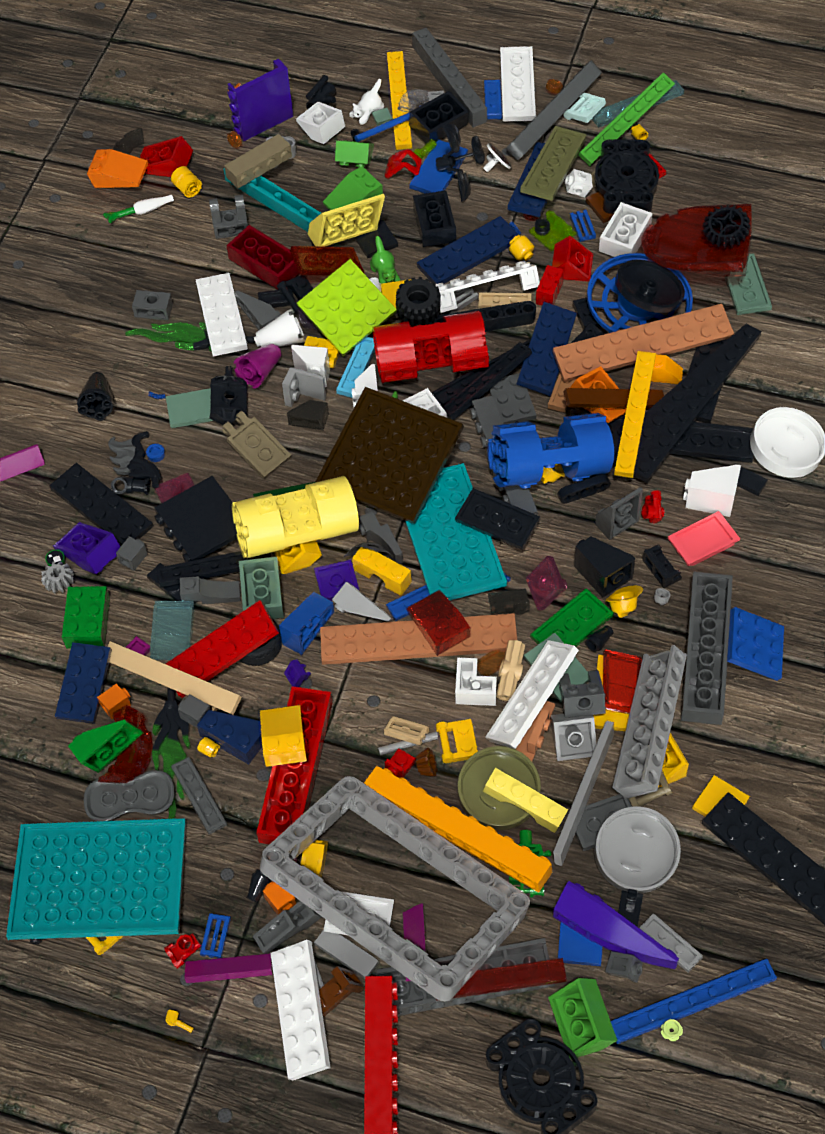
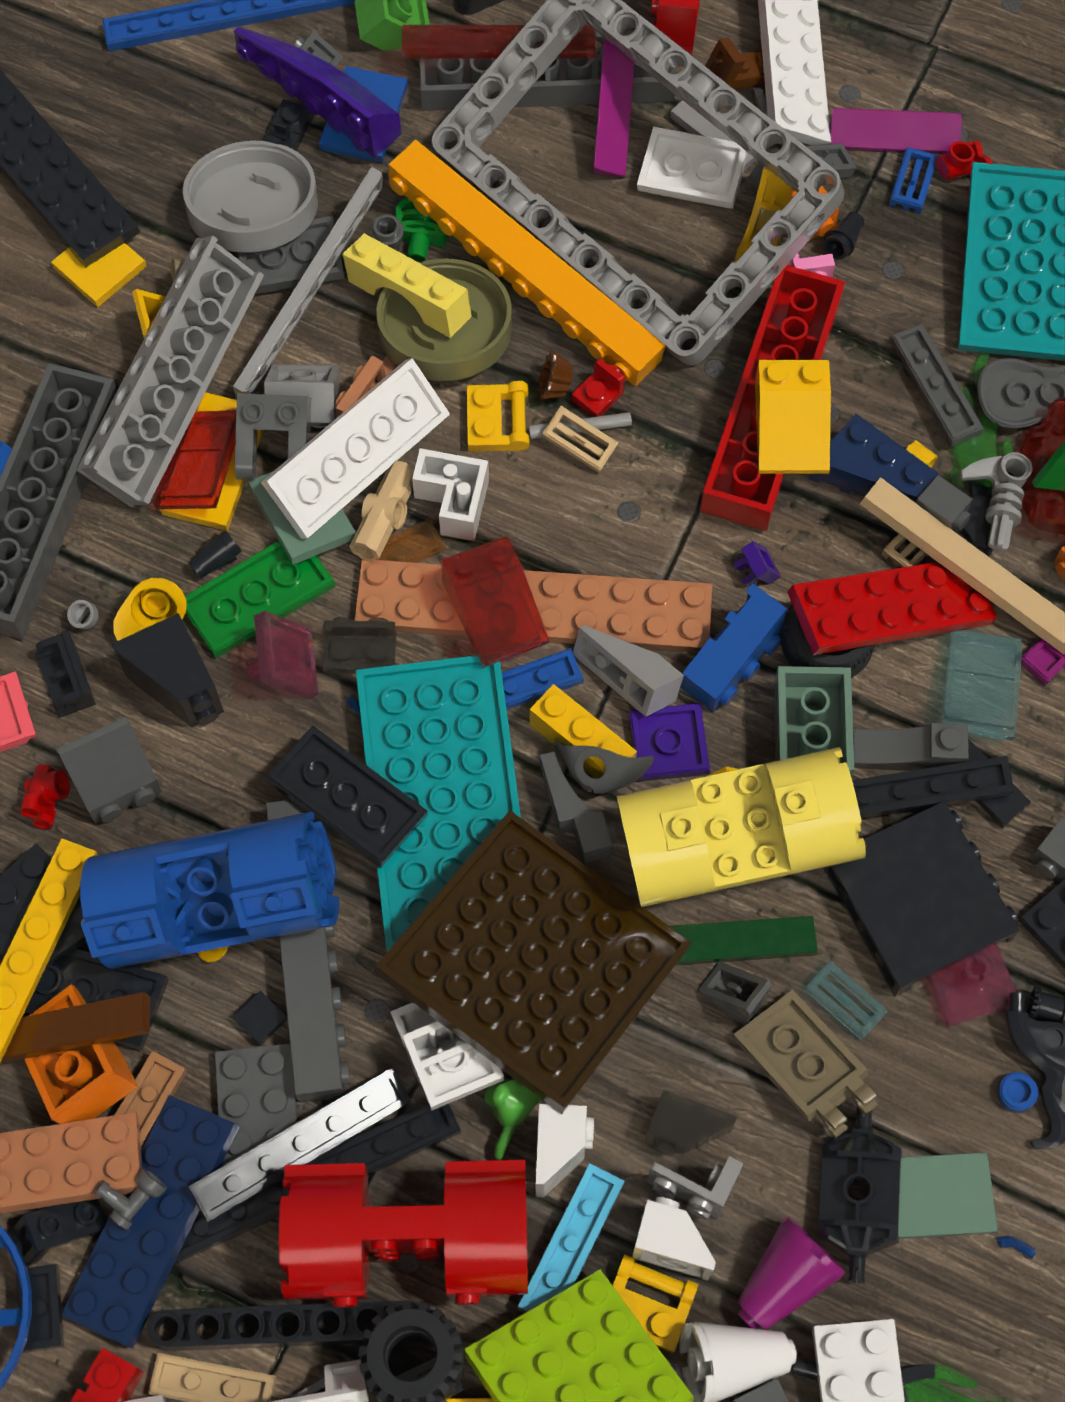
camera: 175 degrees left, 10 degrees up
yellow hand [166,1010,194,1033] -> none
light grey tile [639,913,703,973] -> none
none -> dark grey piece [93,1168,167,1230]
none -> dark grey cone [370,214,404,252]
none -> dark grey slope [698,962,772,1026]
none -> clear light blue tile [805,960,888,1041]
none -> light grey piece [959,452,1032,552]

